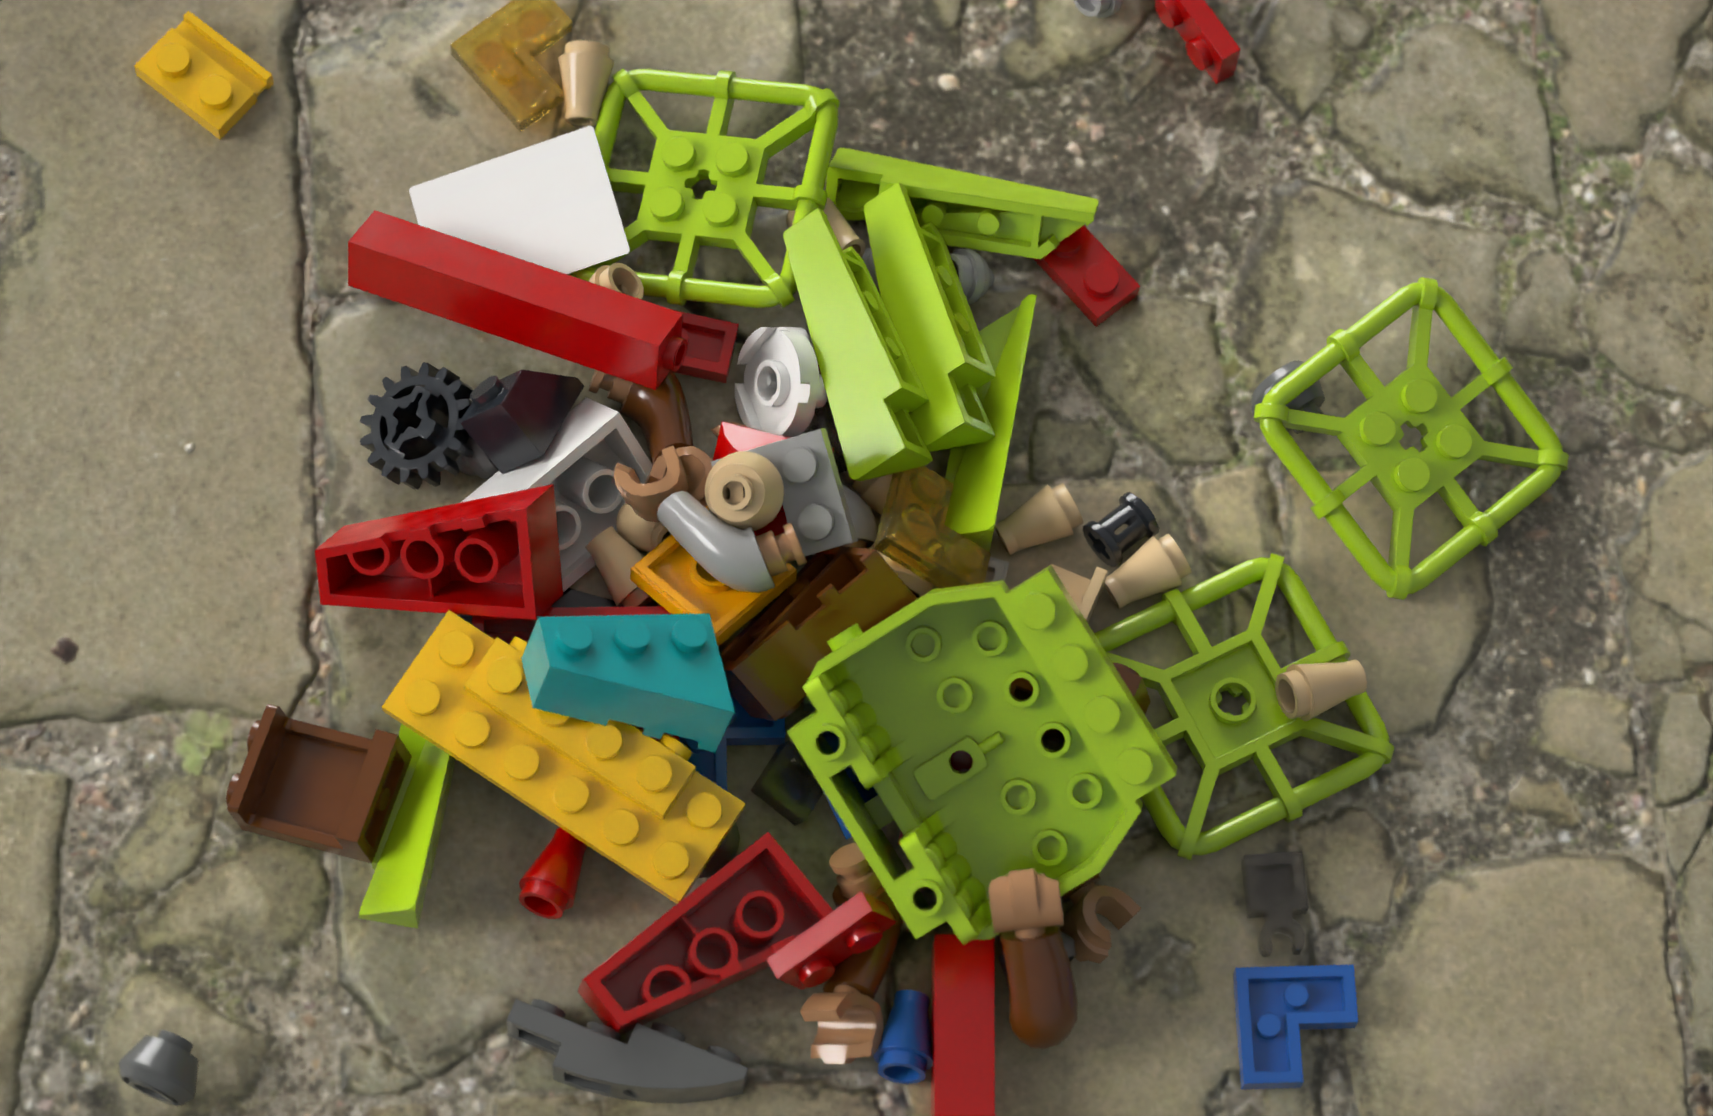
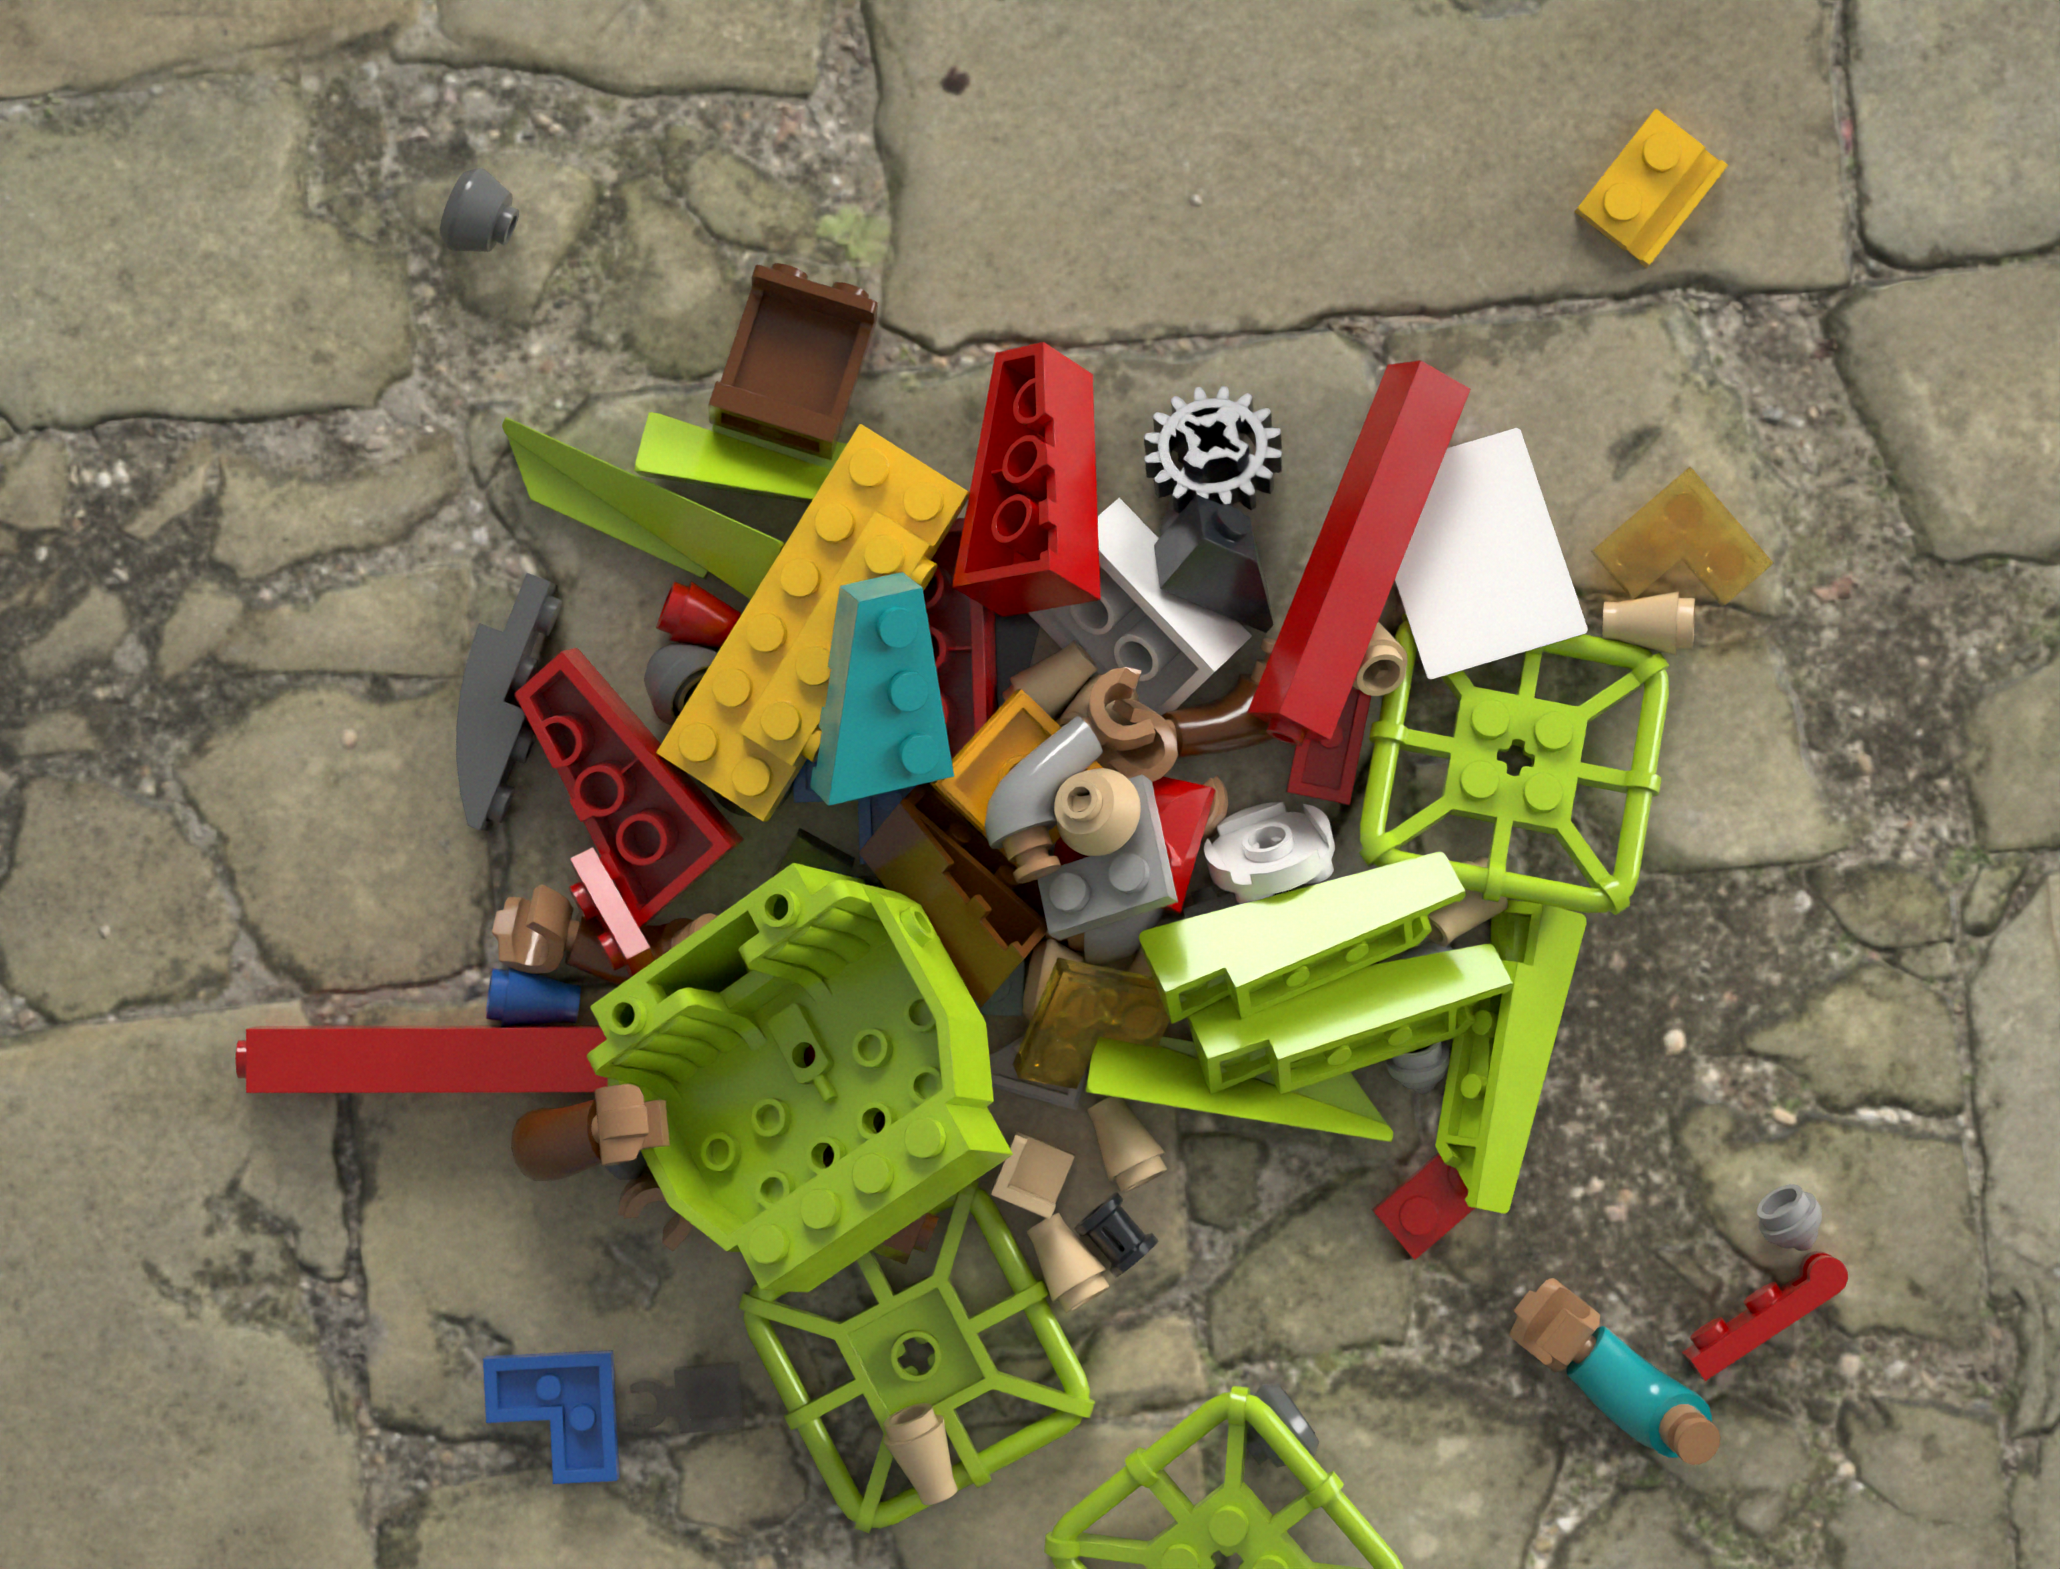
camera: 100 degrees right, 20 degrees up
none -> lime wedge [502,417,785,599]
none -> dark grey cone [644,642,717,725]
none -> piece [1509,1278,1721,1465]

